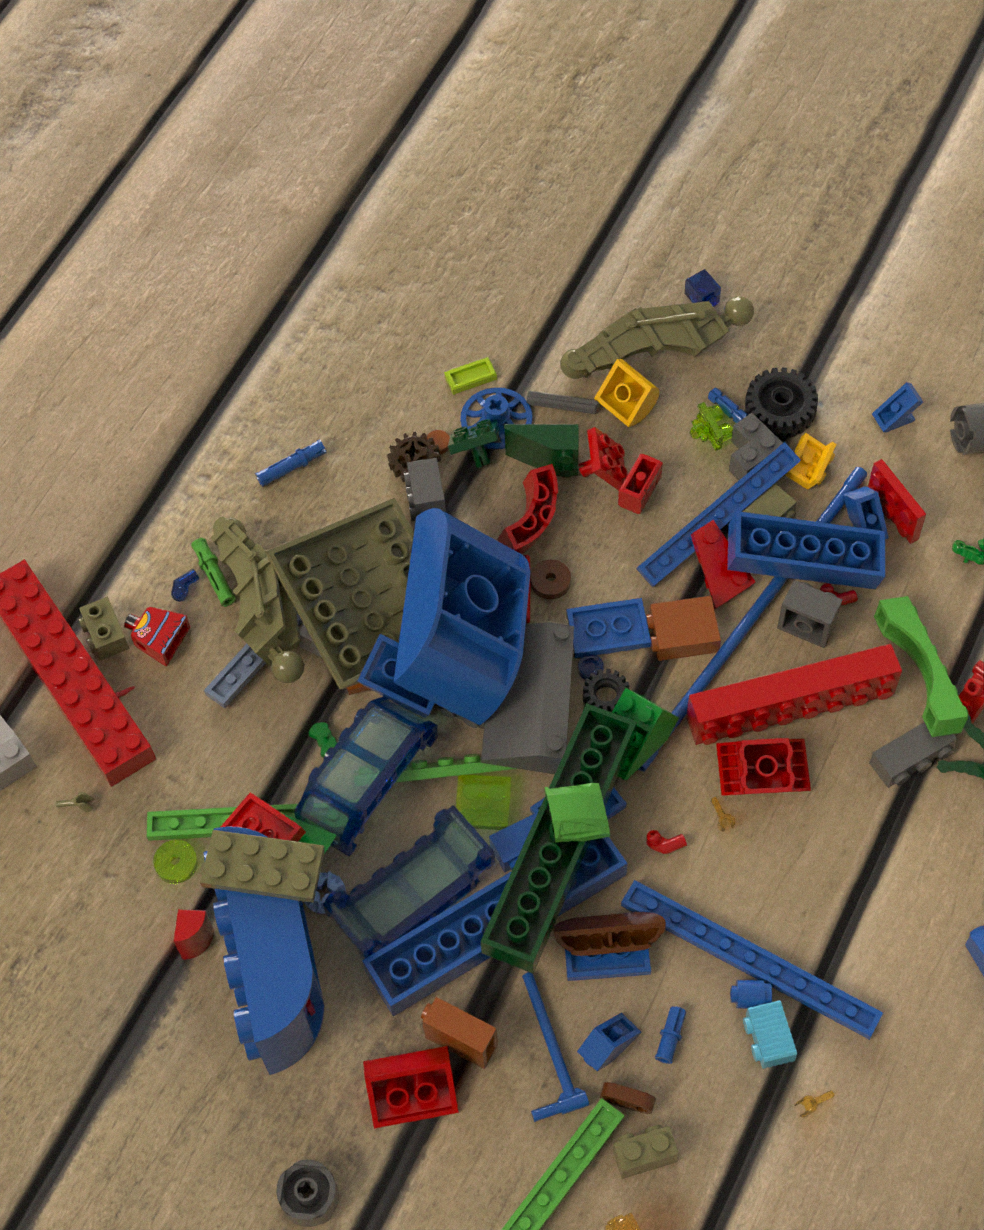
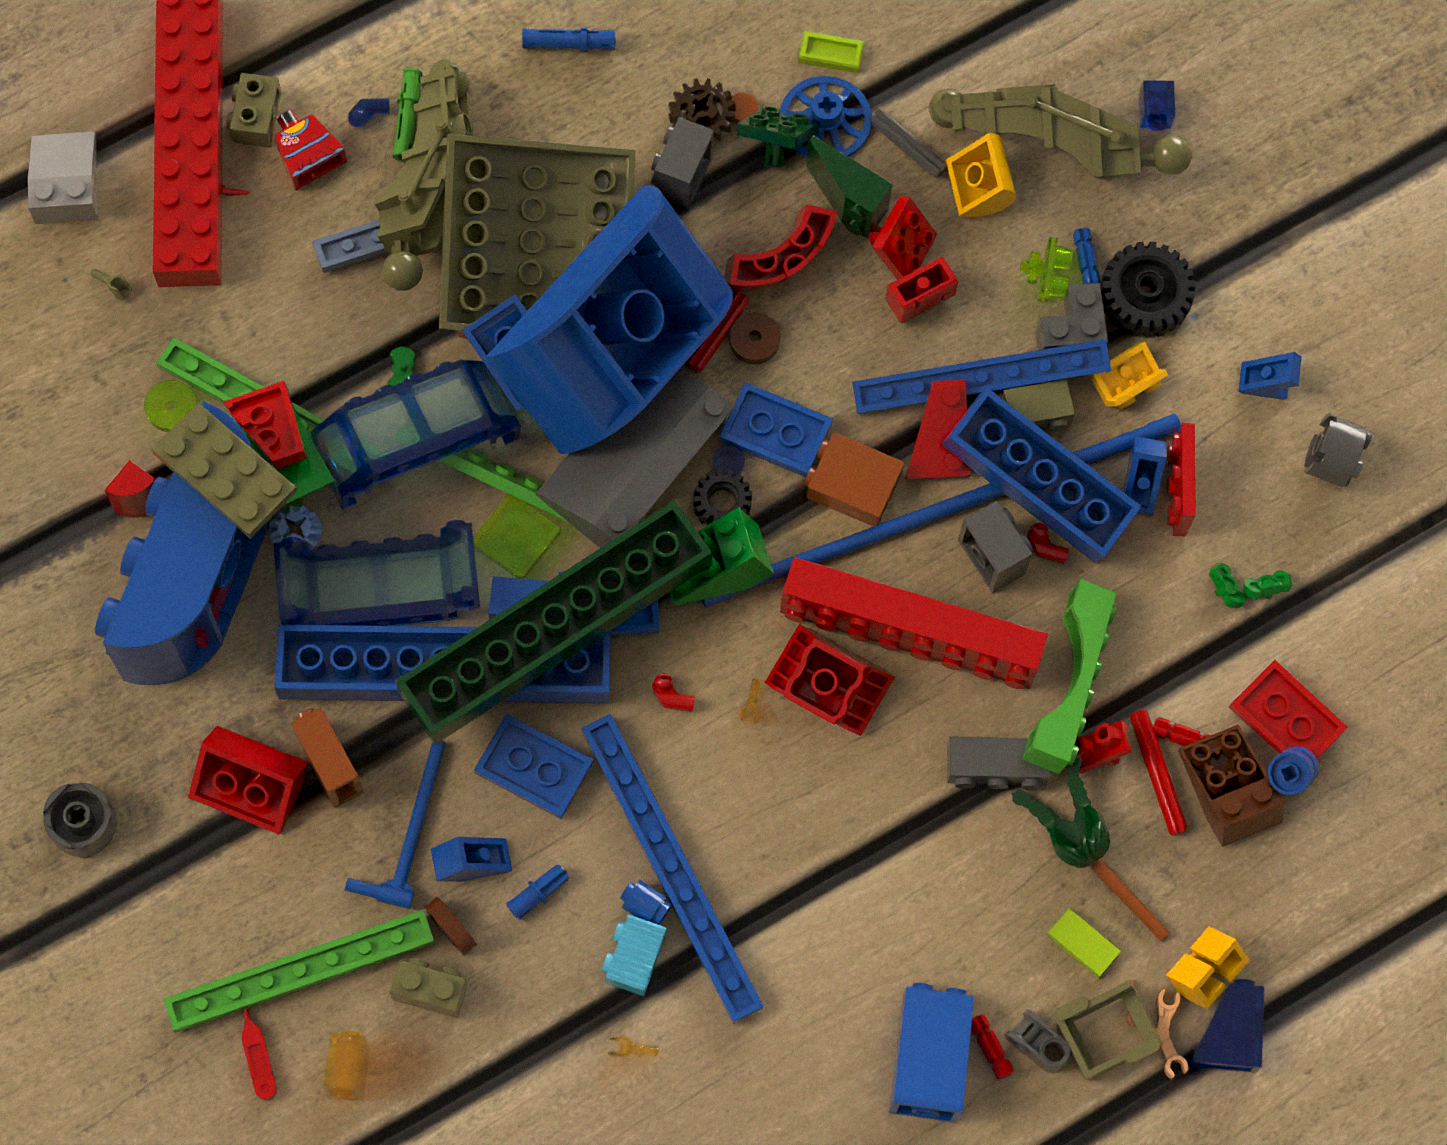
camera: 25 degrees right, 10 degrees up
bright green slope [544,783,610,842] -> none
reddish brown brick [553,912,666,956] -> none

